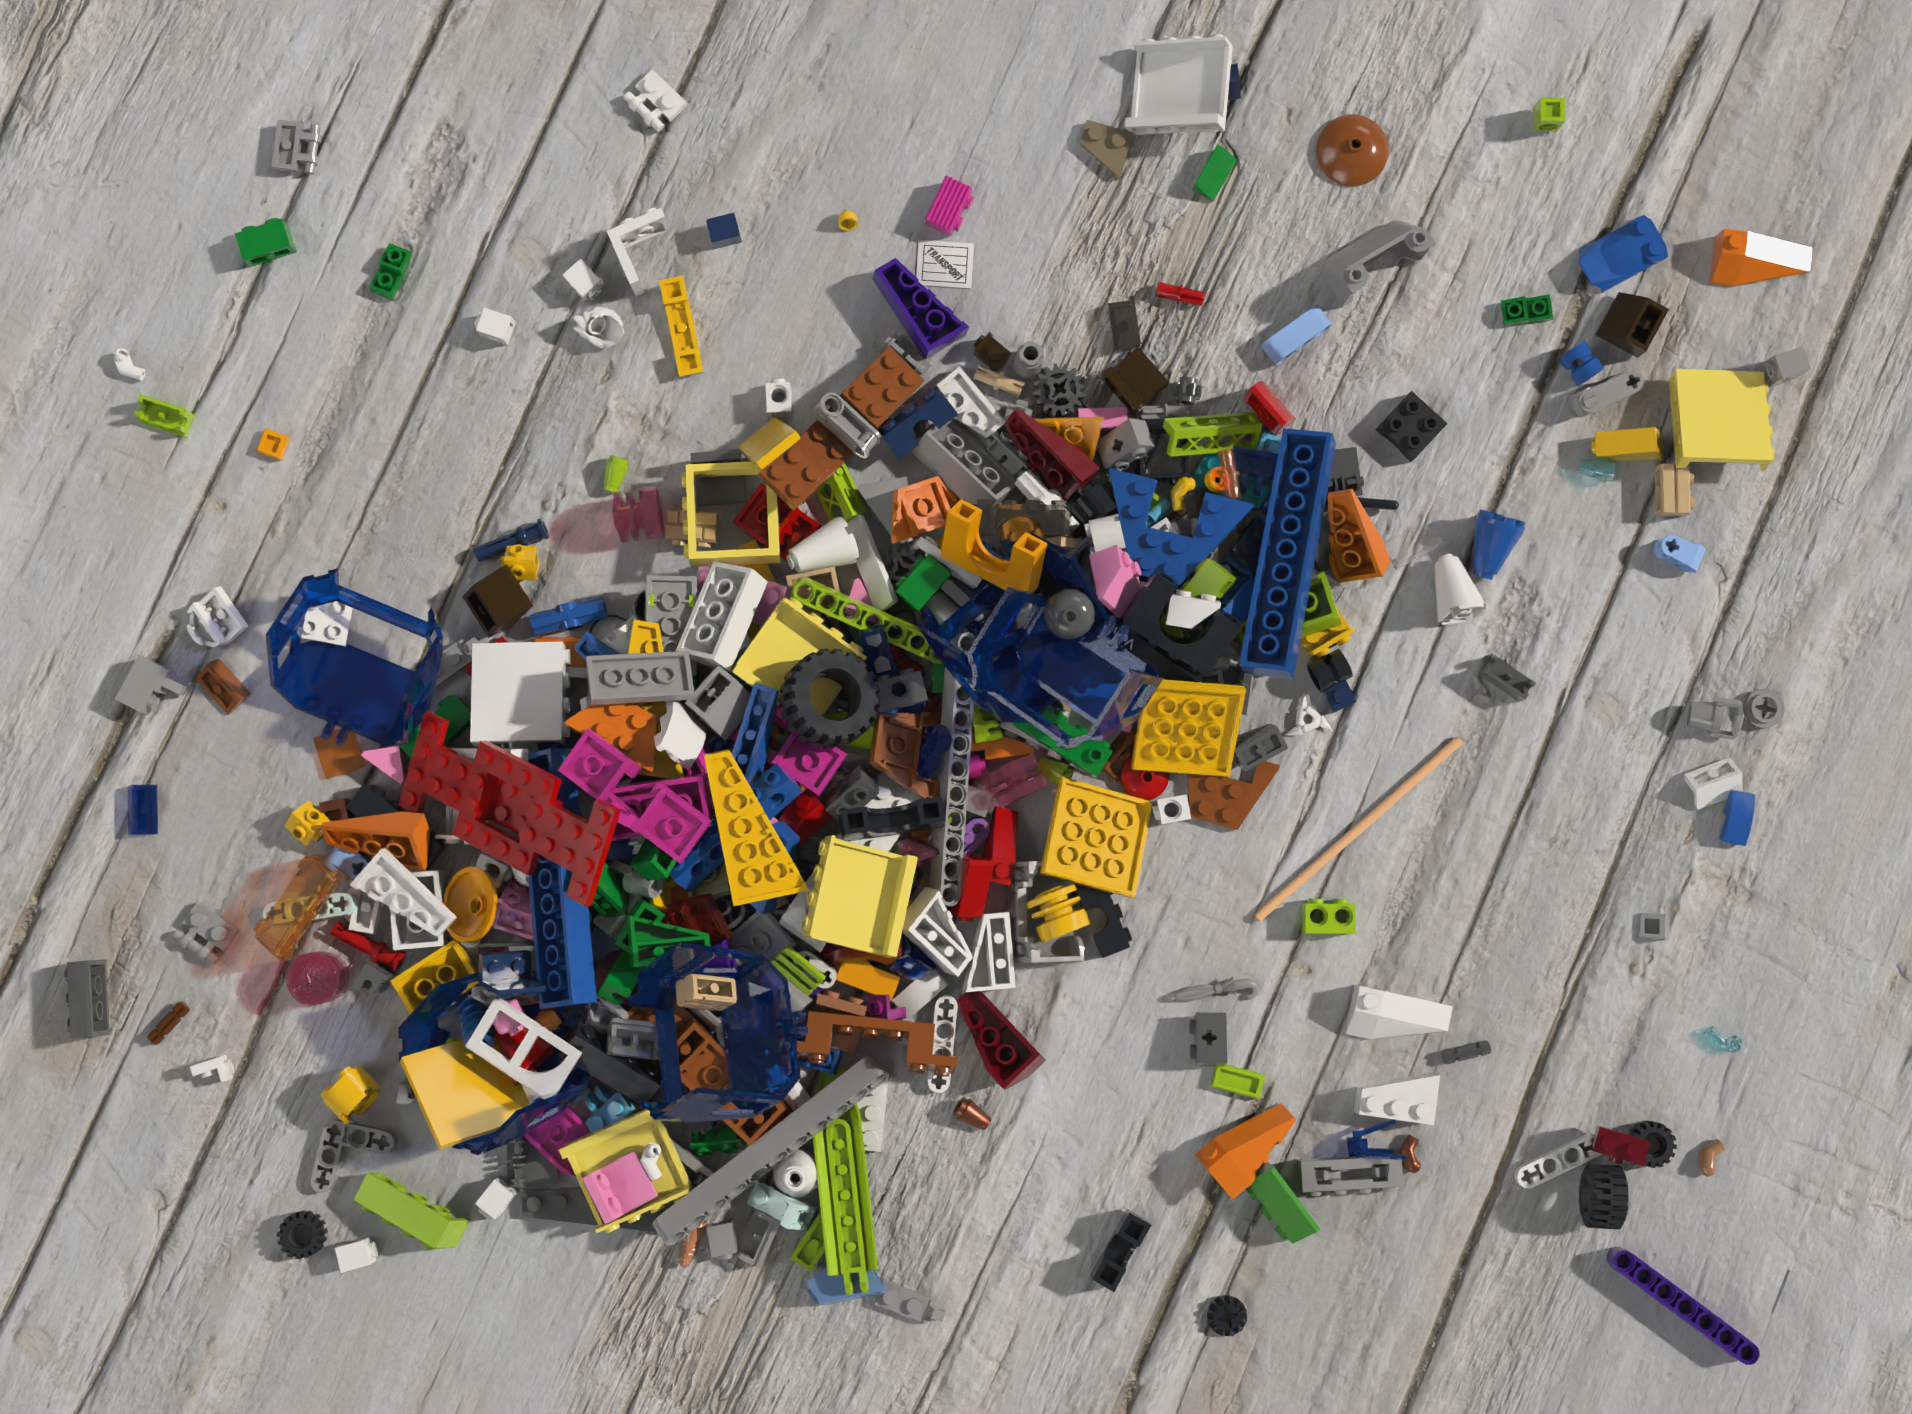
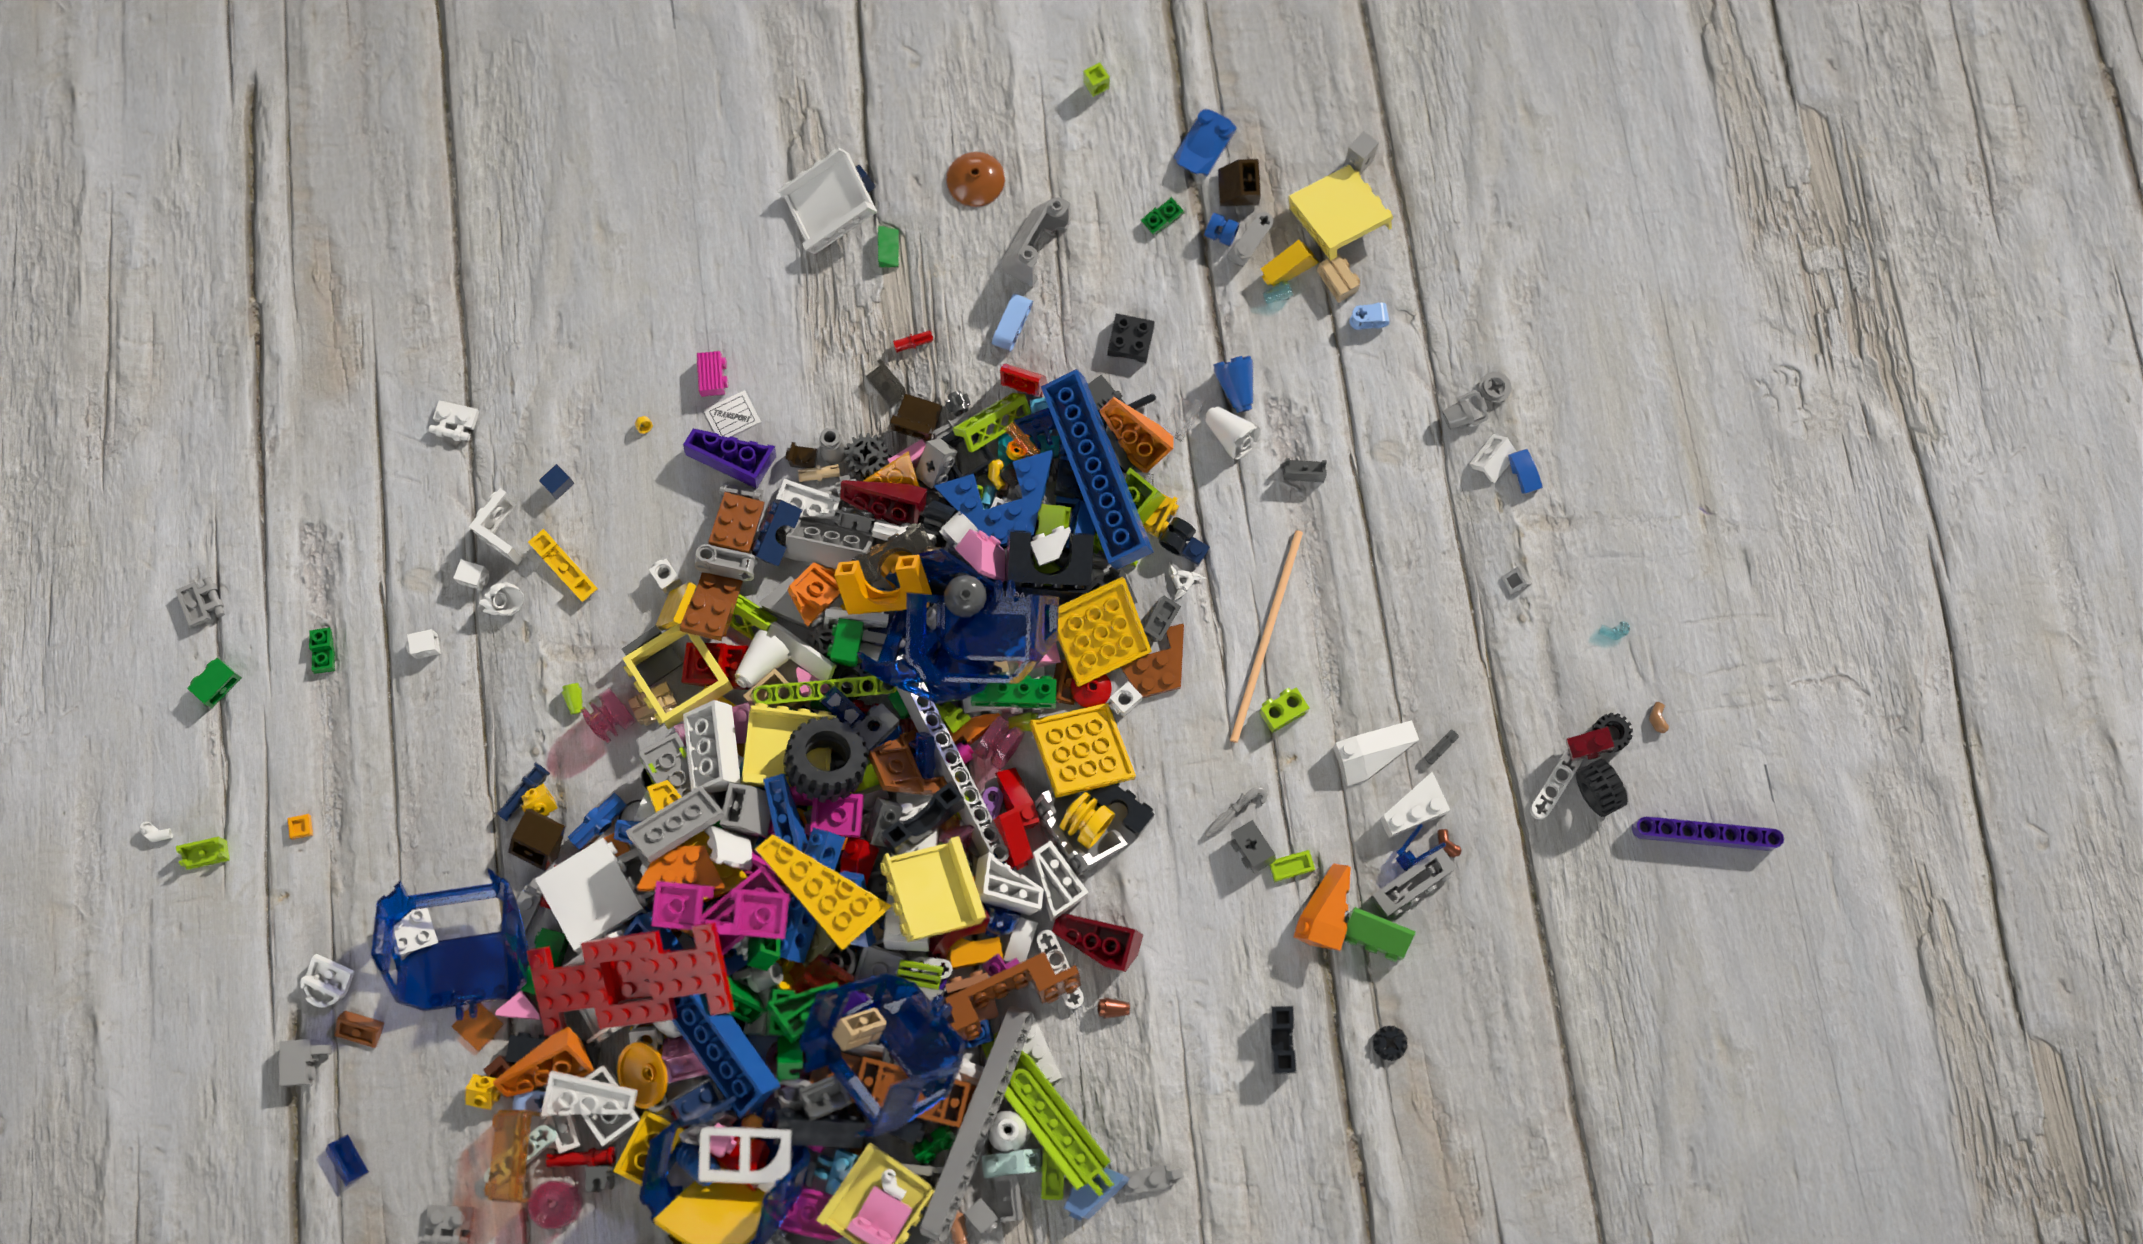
camera: 25 degrees left, 10 degrees down
light grey brick [966,783,996,818] -> none
dark tan wing [1080,120,1133,179] -> none
orange wedge [1710,229,1812,287] -> none

